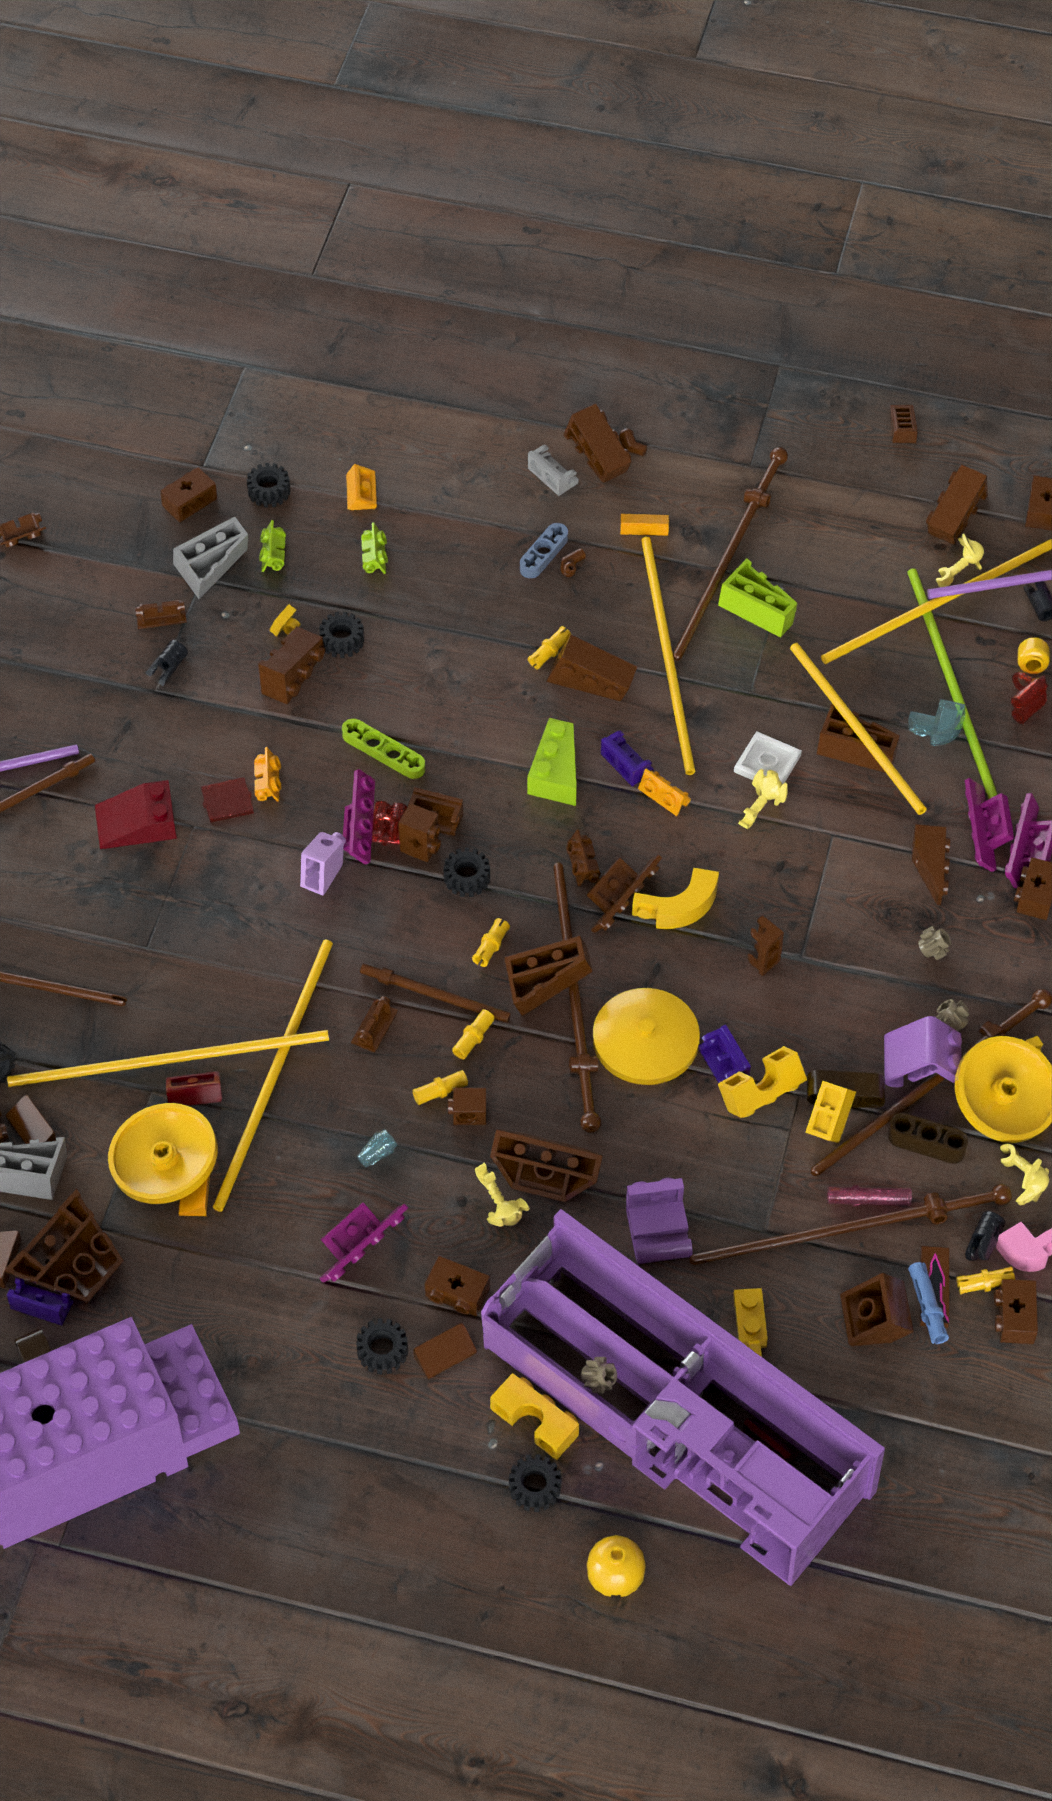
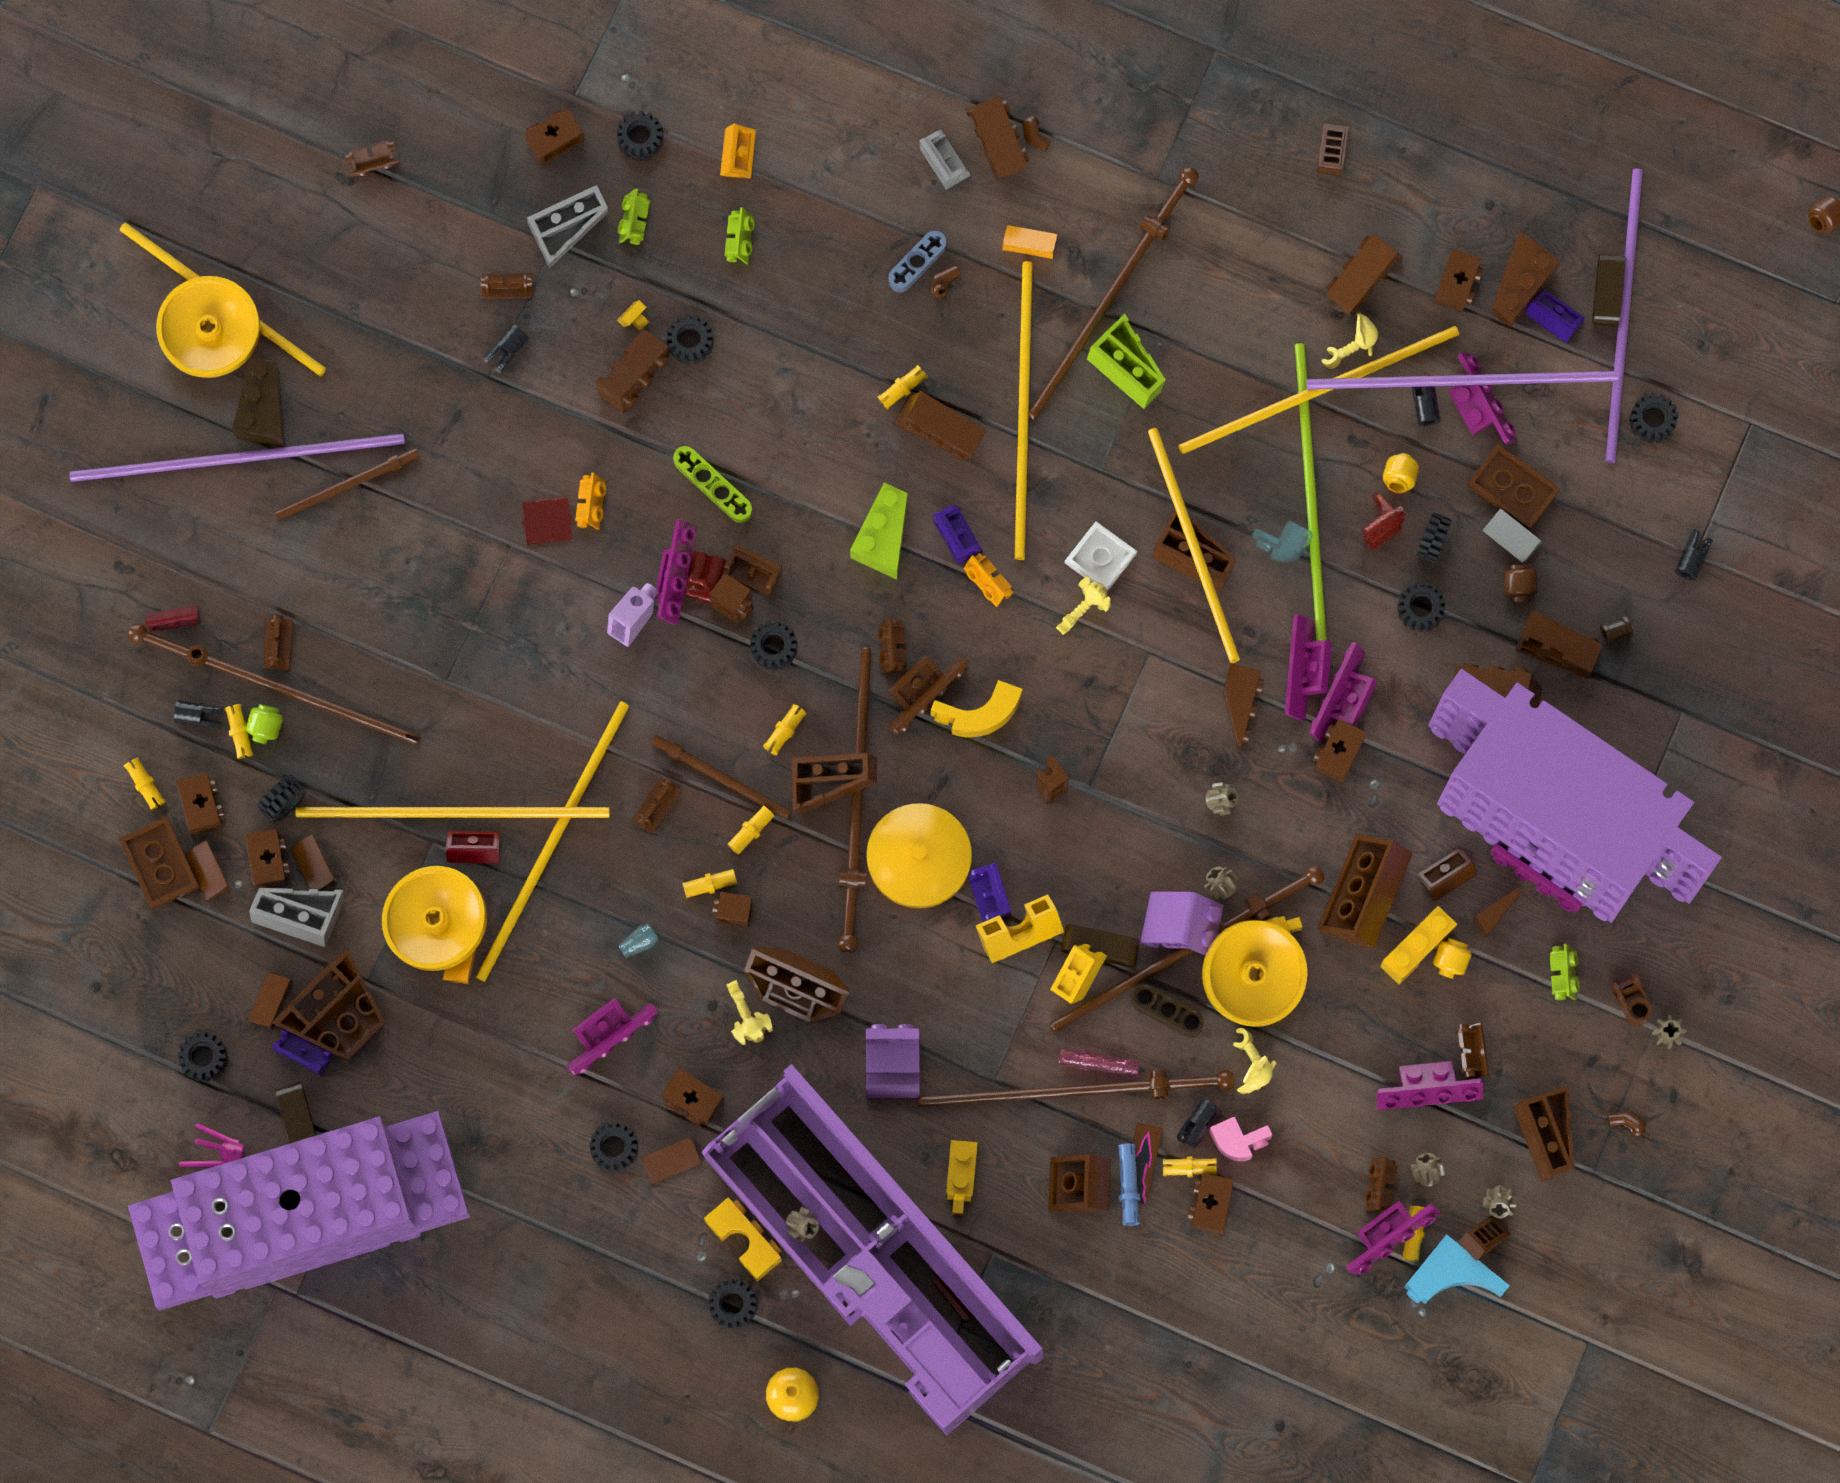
camera: 10 degrees right, 20 degrees up
dark red slope [95,780,177,849] -> none

